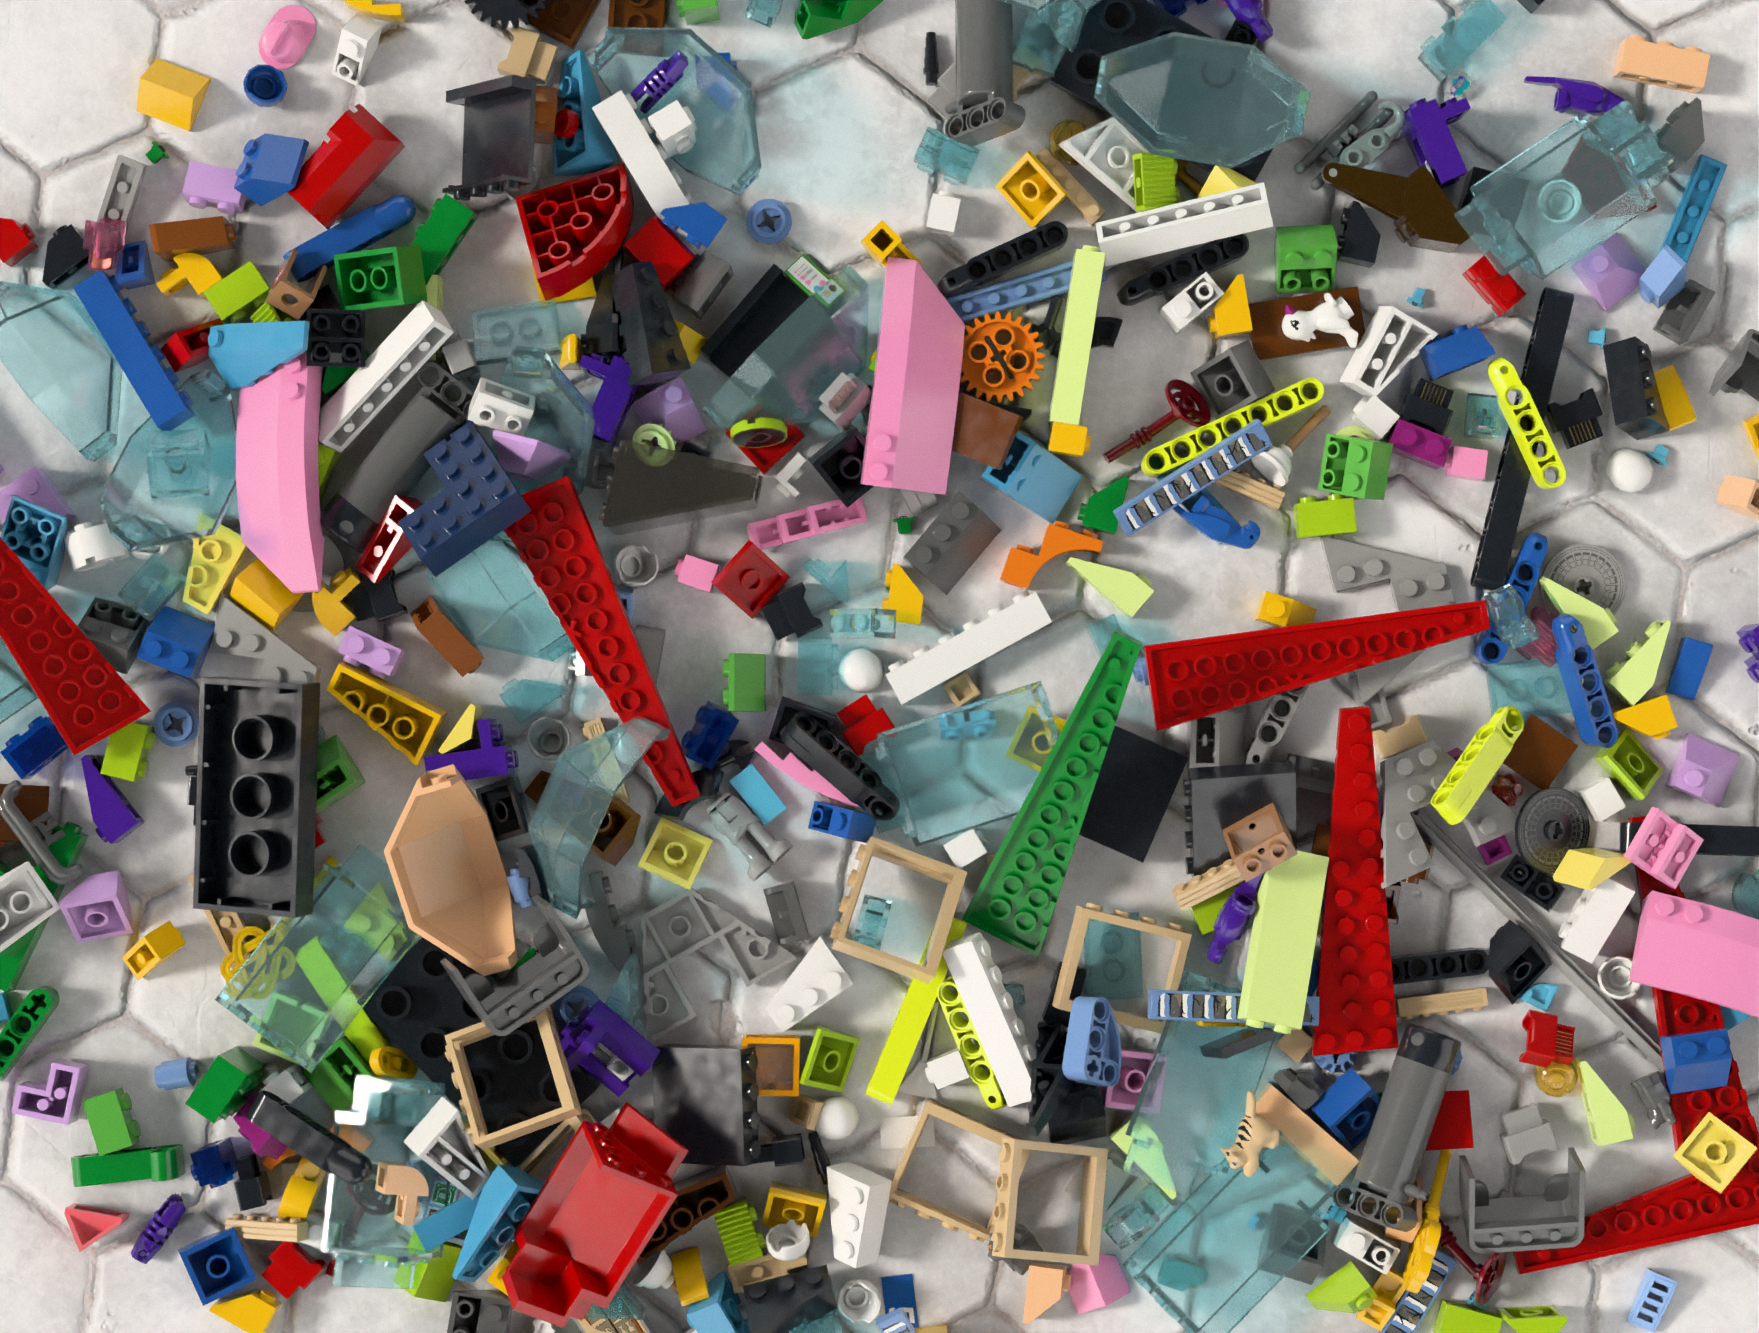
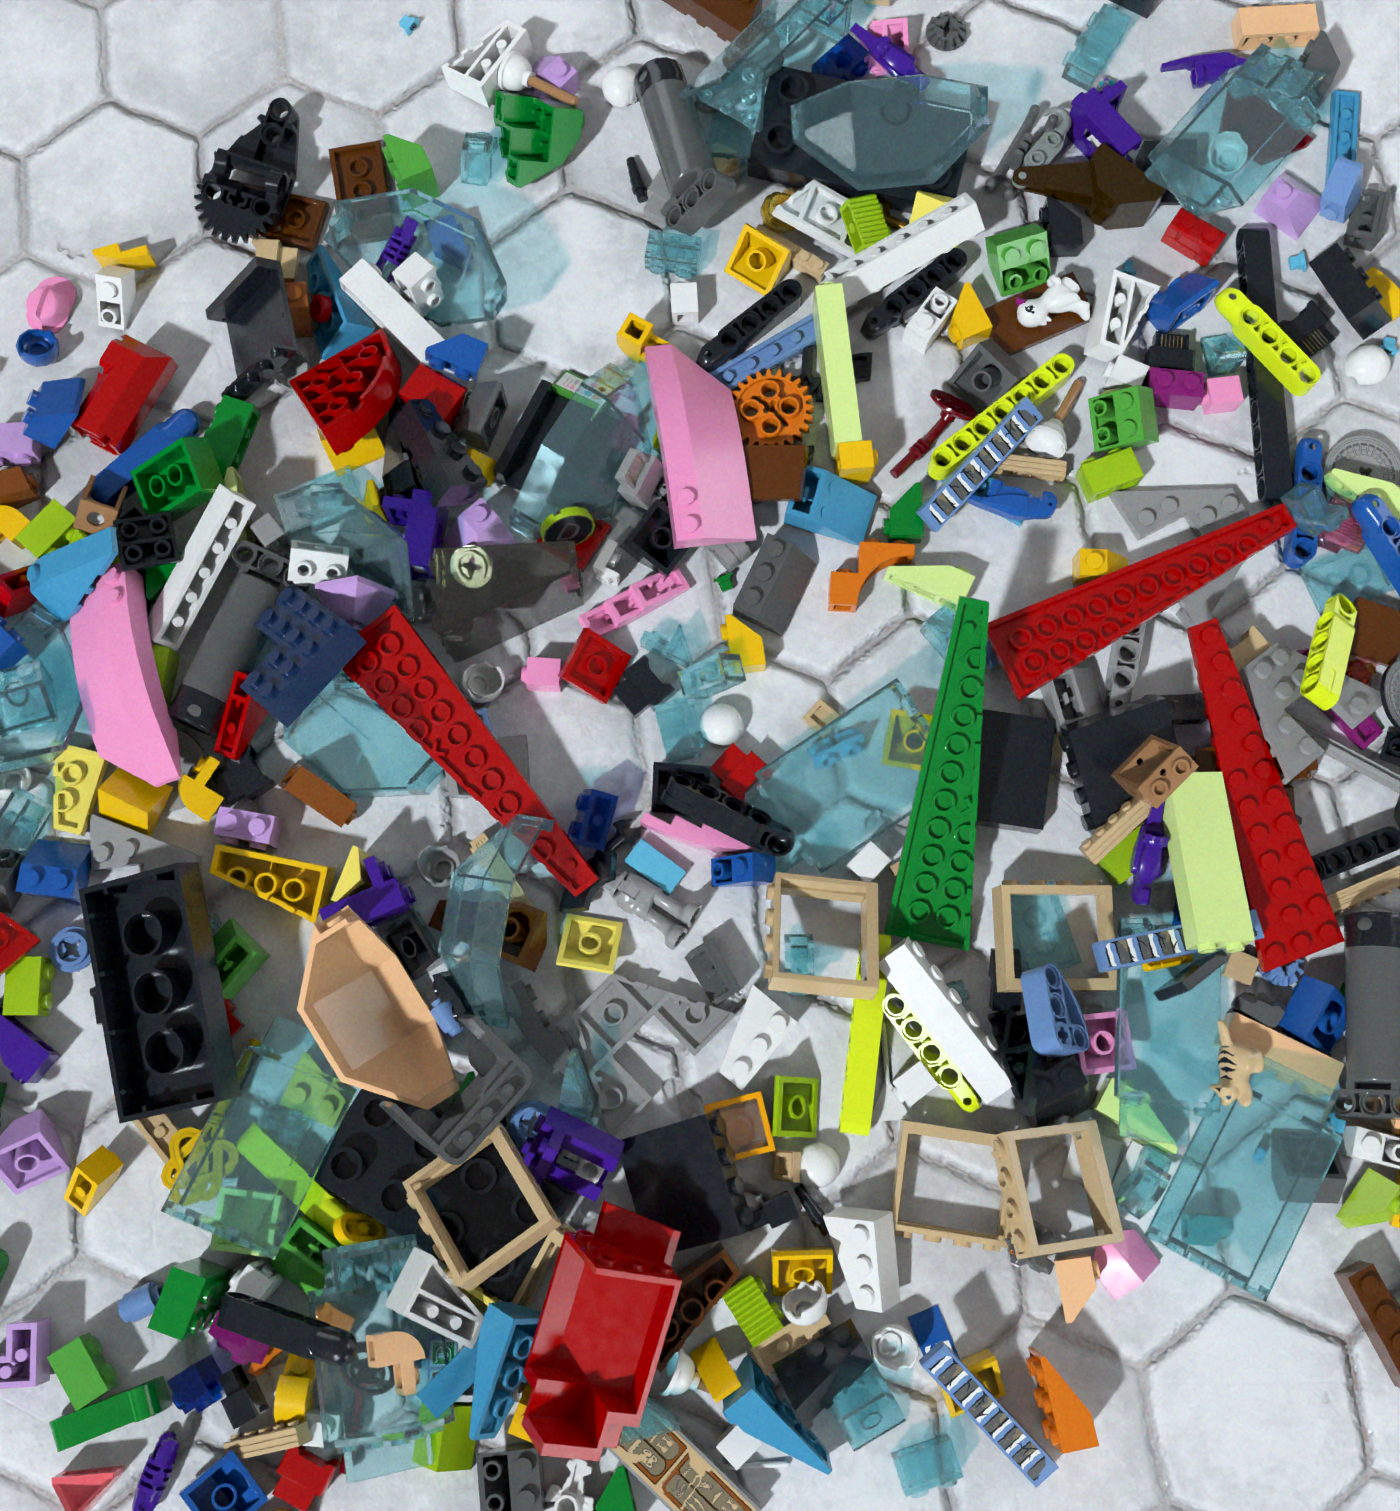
camera: 10 degrees left, 10 degrees down
clear light blue slope [499,678,568,724] -> none
bright green slope [723,653,766,712] -> none
medium blue gear [746,199,792,245] -> none
white sticker [880,1115,935,1149] -> none
white brick [885,591,1052,705] -> none

